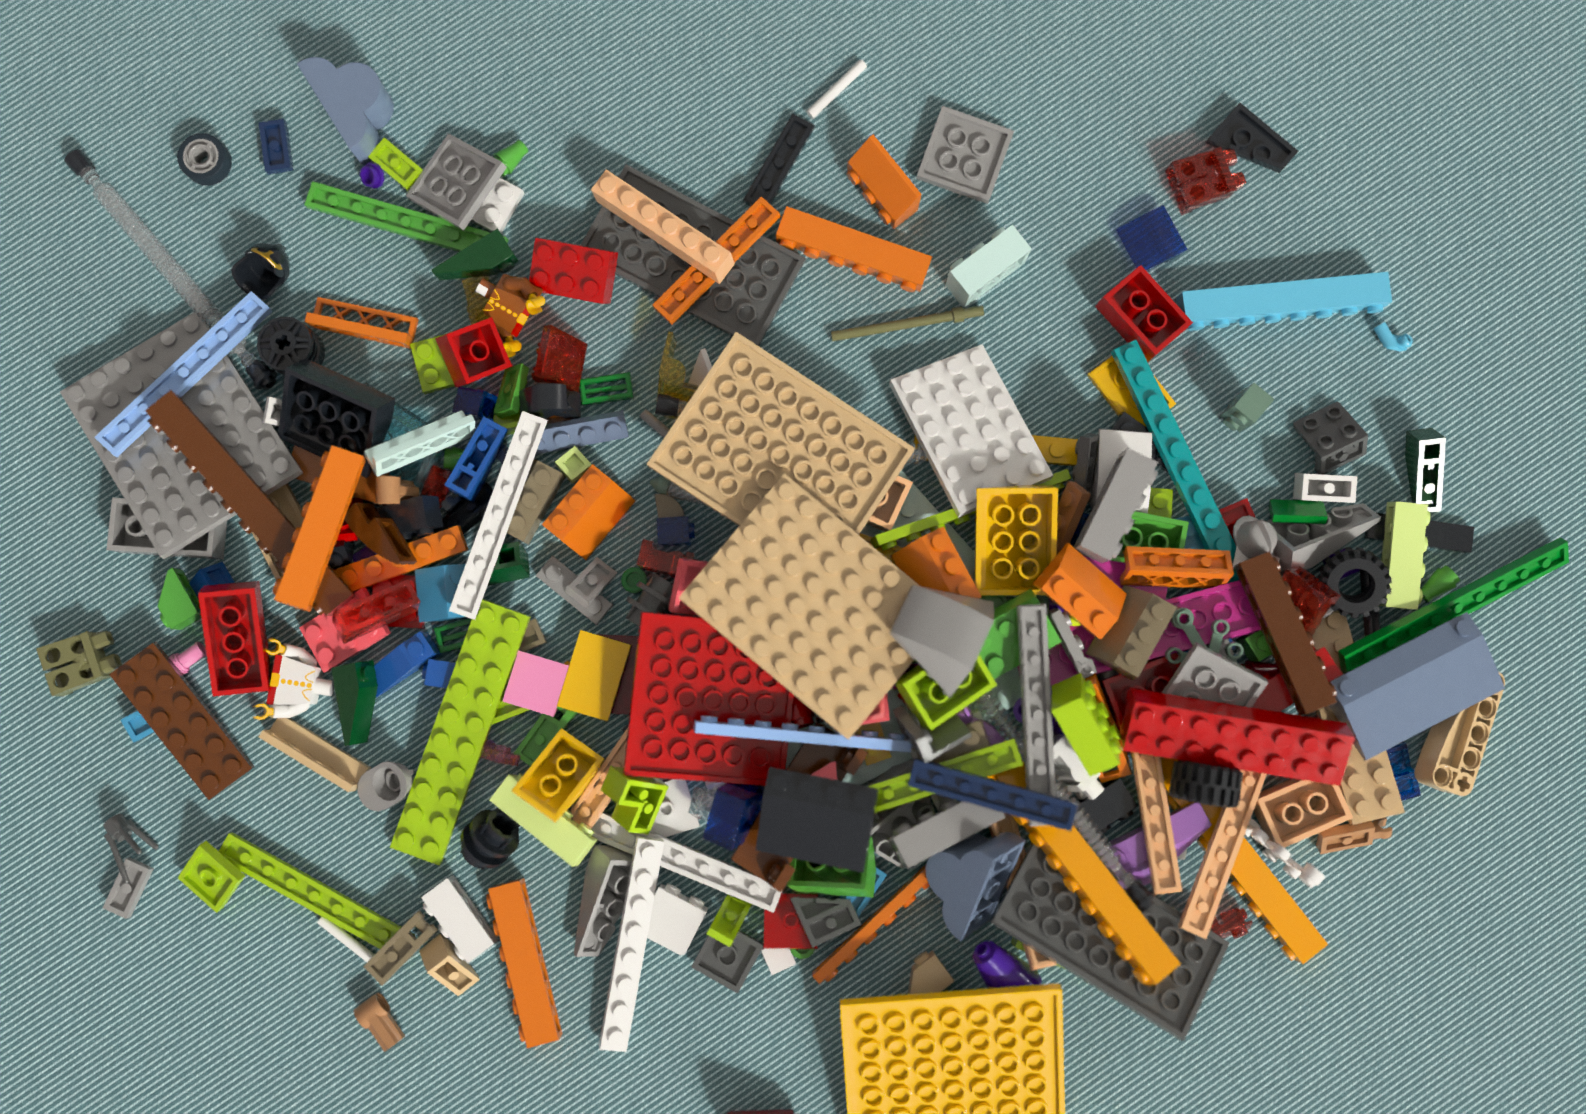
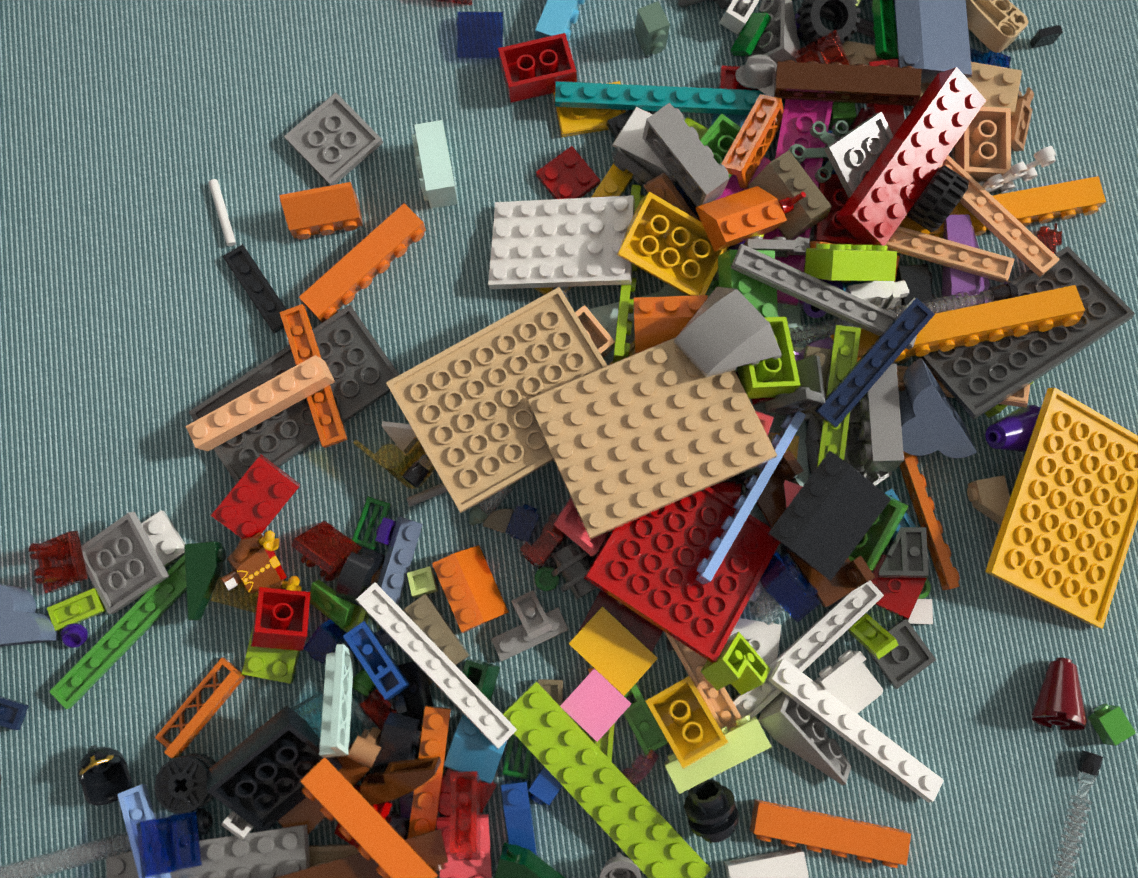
camera: 70 degrees left, 5 degrees down
bright green cone [493,140,528,177] -> none
olive bar [831,305,984,342] -> none
none -> clear red plate [29,531,88,593]
none -> clear blue slope [136,812,202,878]
none -> dark purple plate [375,517,396,546]
none -> red plate [536,146,600,199]
none -> red hand [779,192,806,214]
none -> black tile [1030,25,1063,49]

